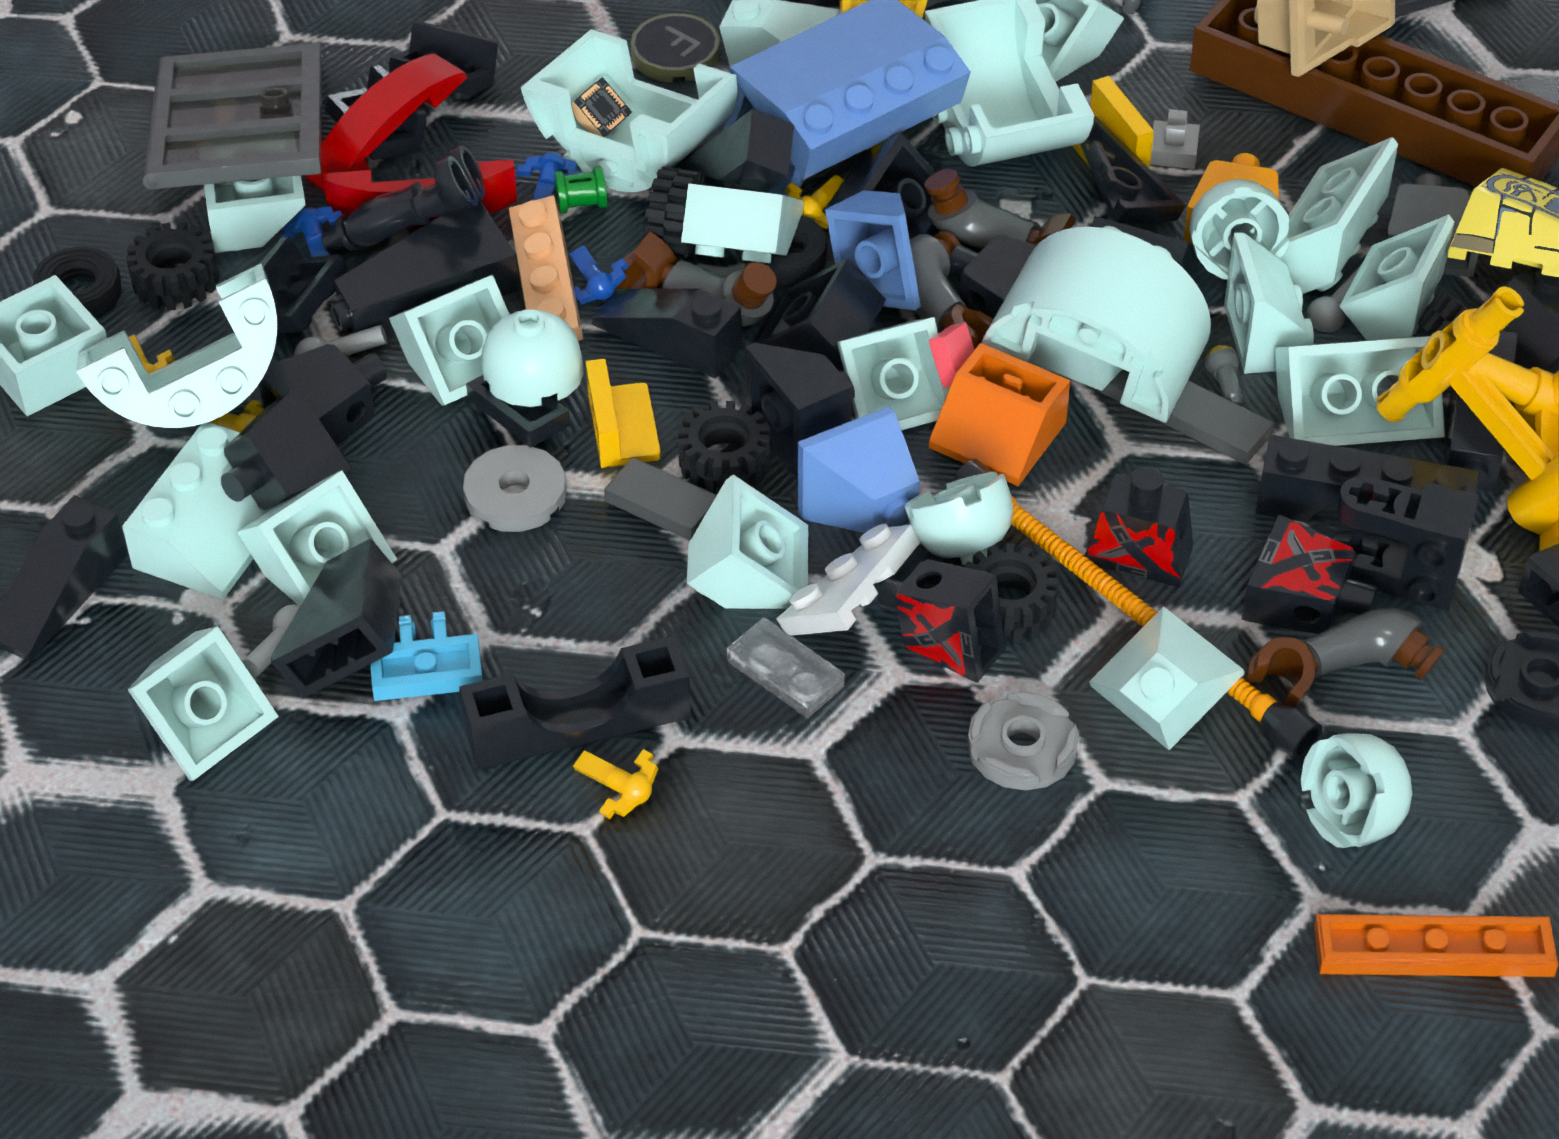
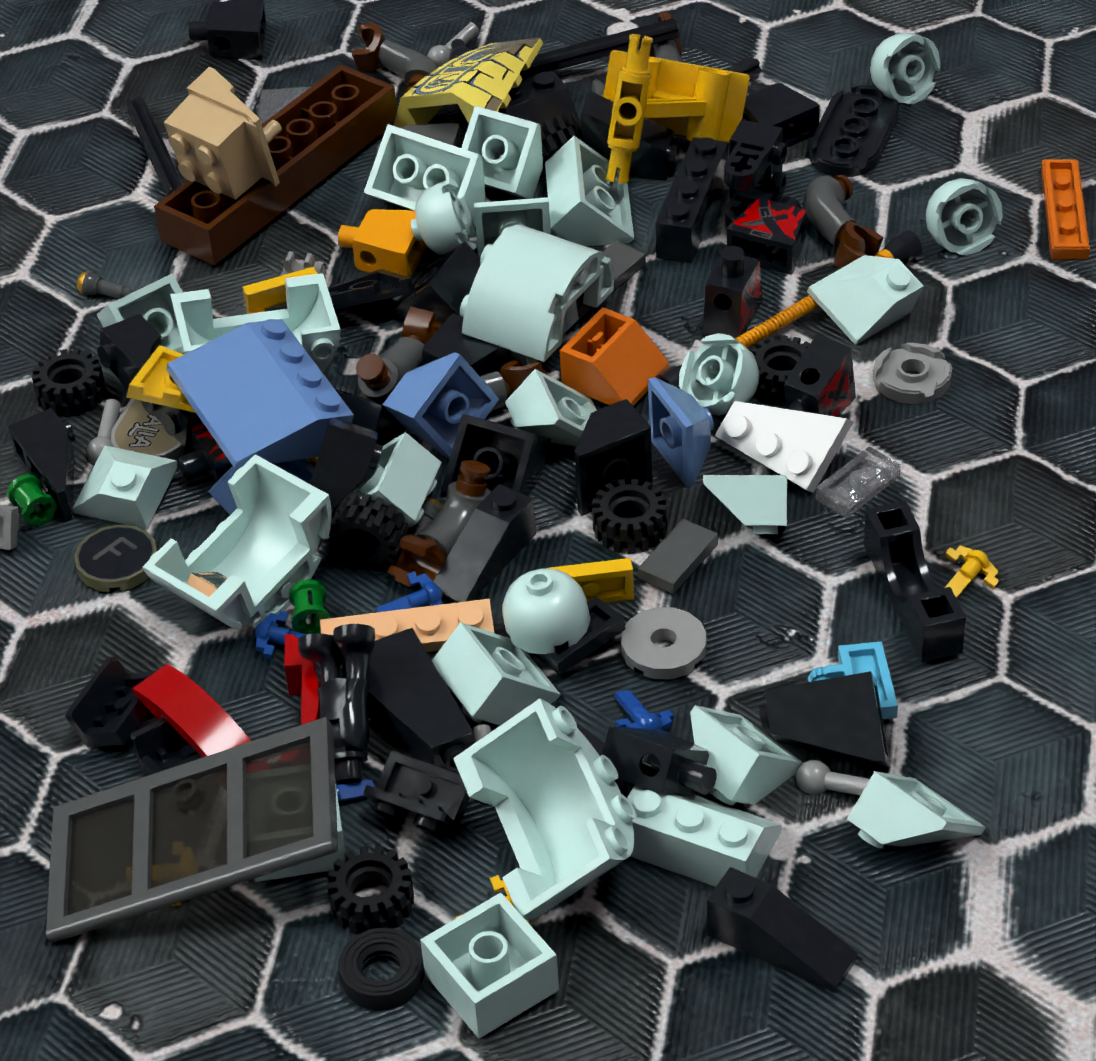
camera: 85 degrees left, 5 degrees down
coral tile [929,322,975,388] -> none
none -> blue piece [614,690,674,730]

